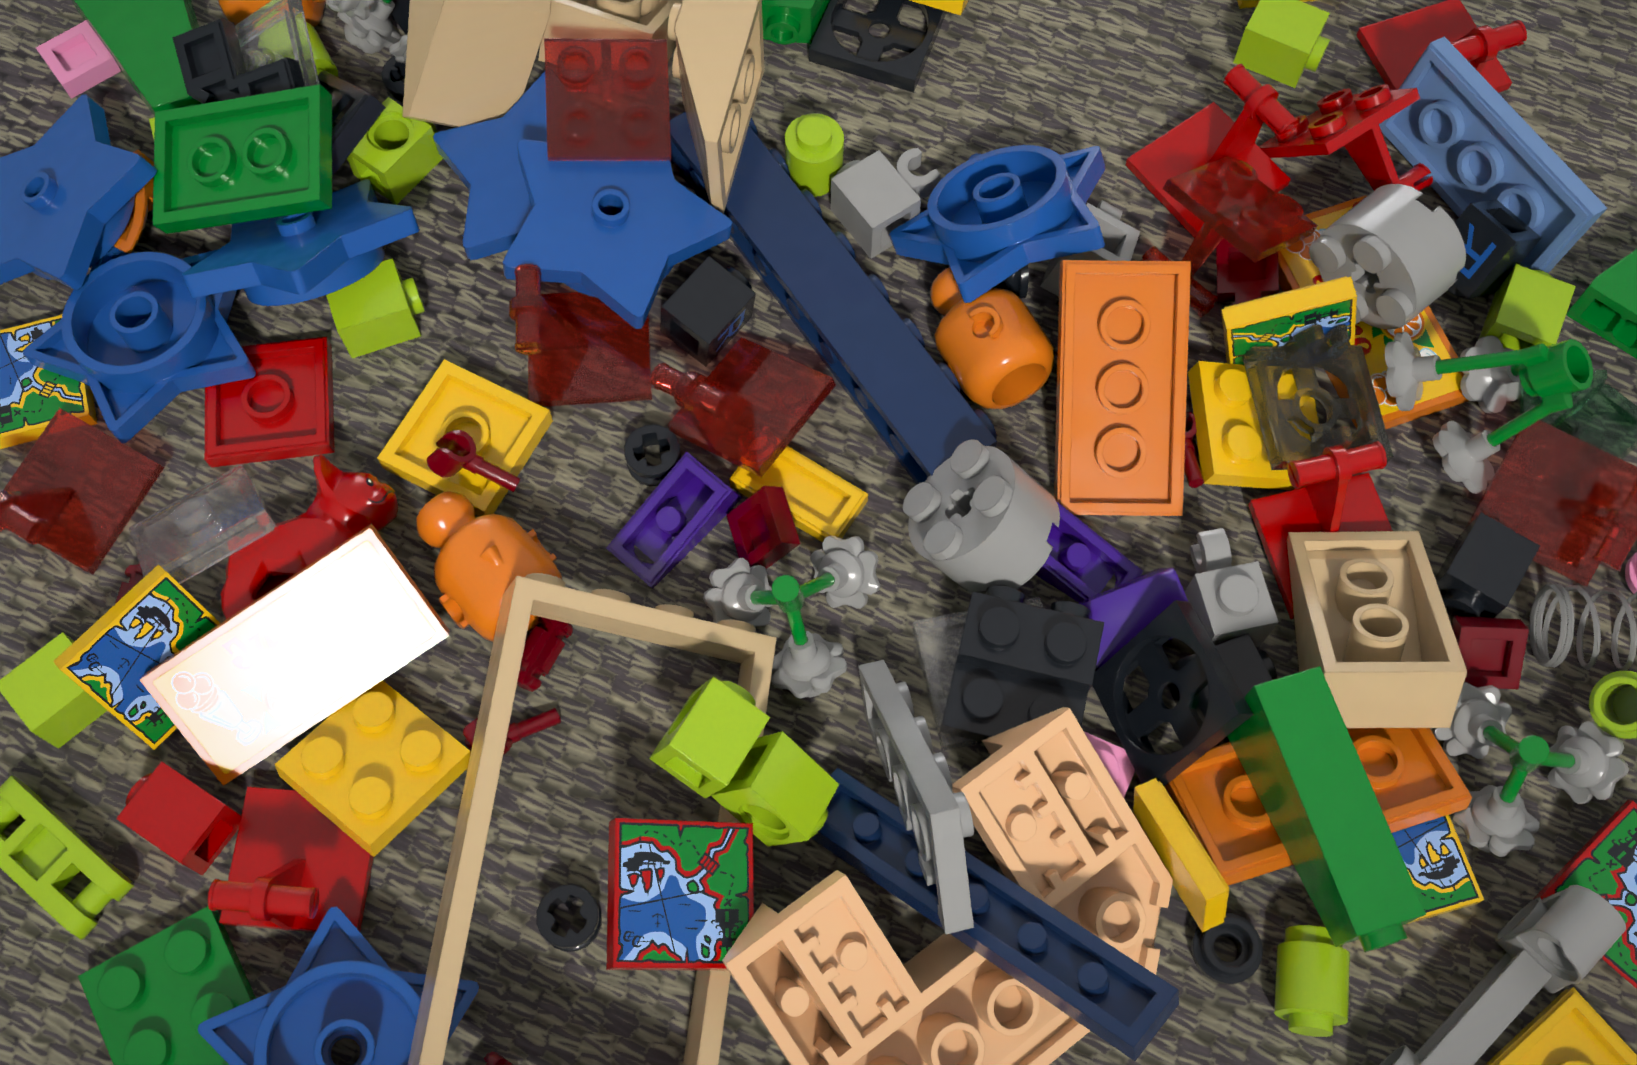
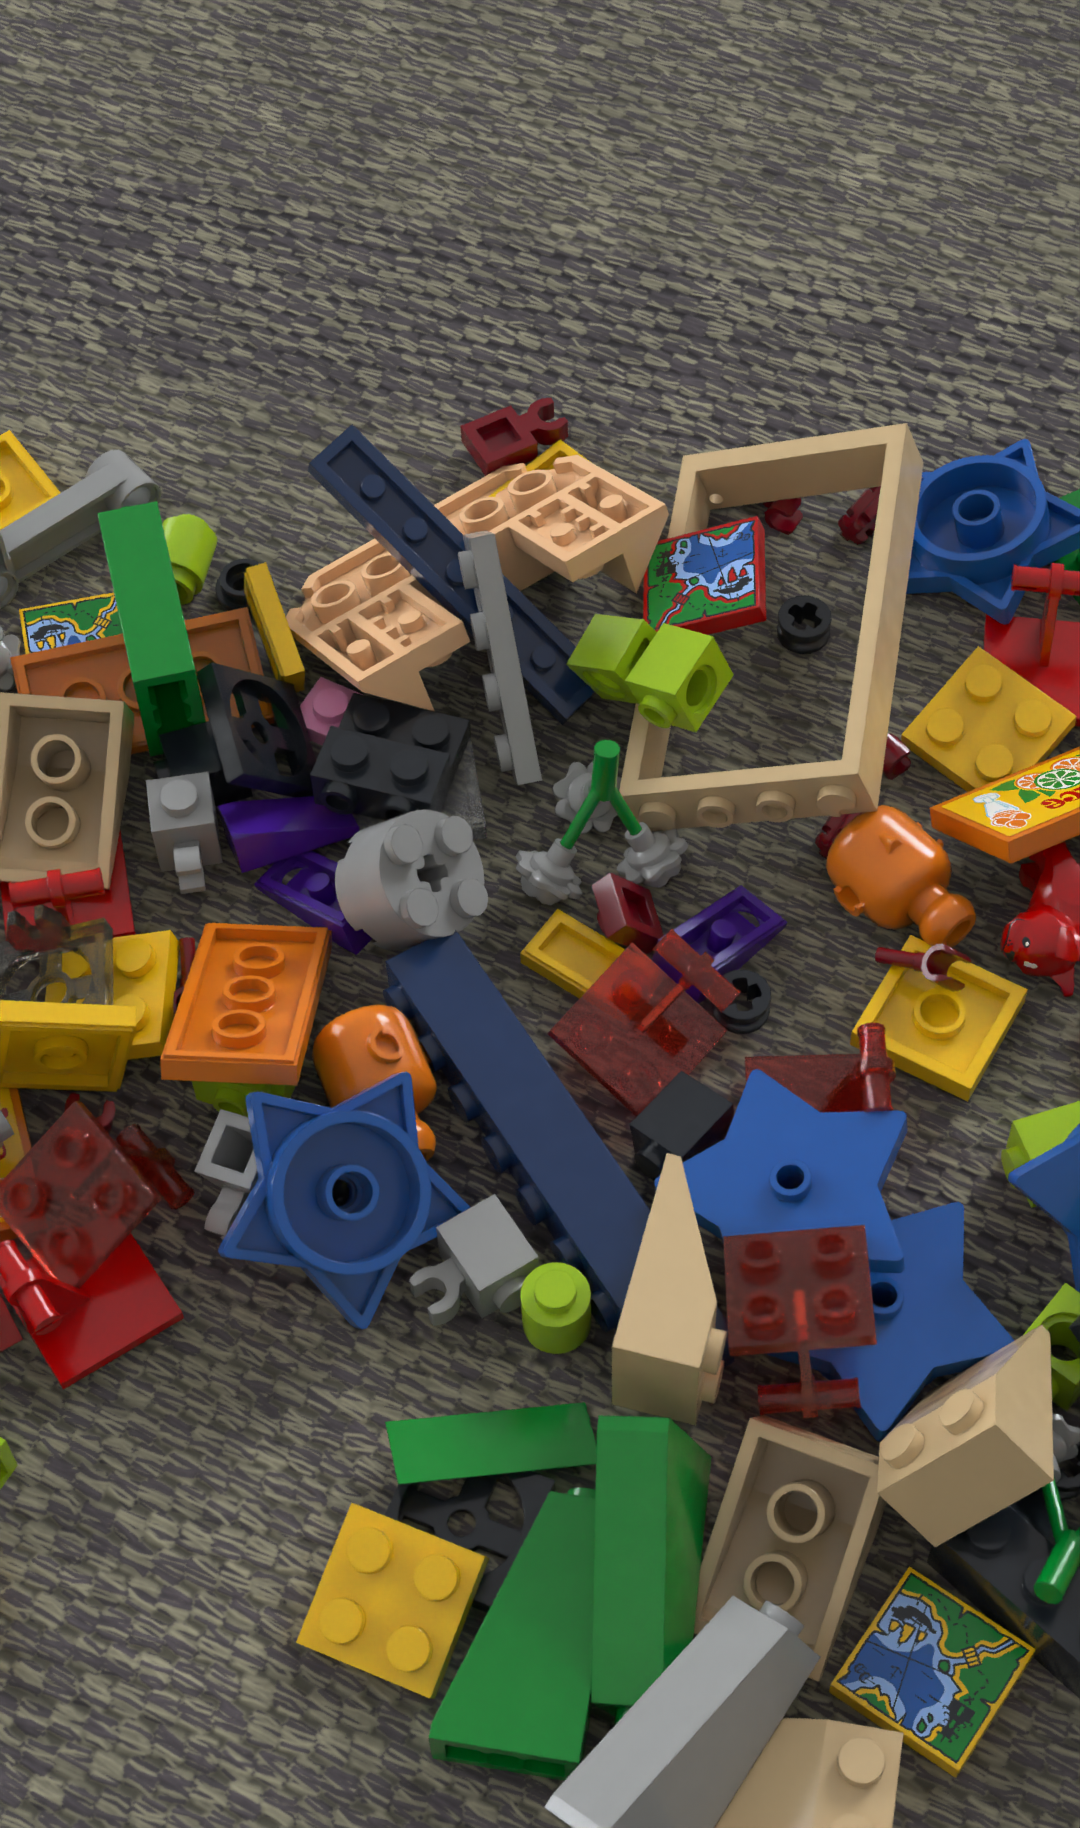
camera: 175 degrees left, 10 degrees down
none -> green sticker [385,1402,597,1485]

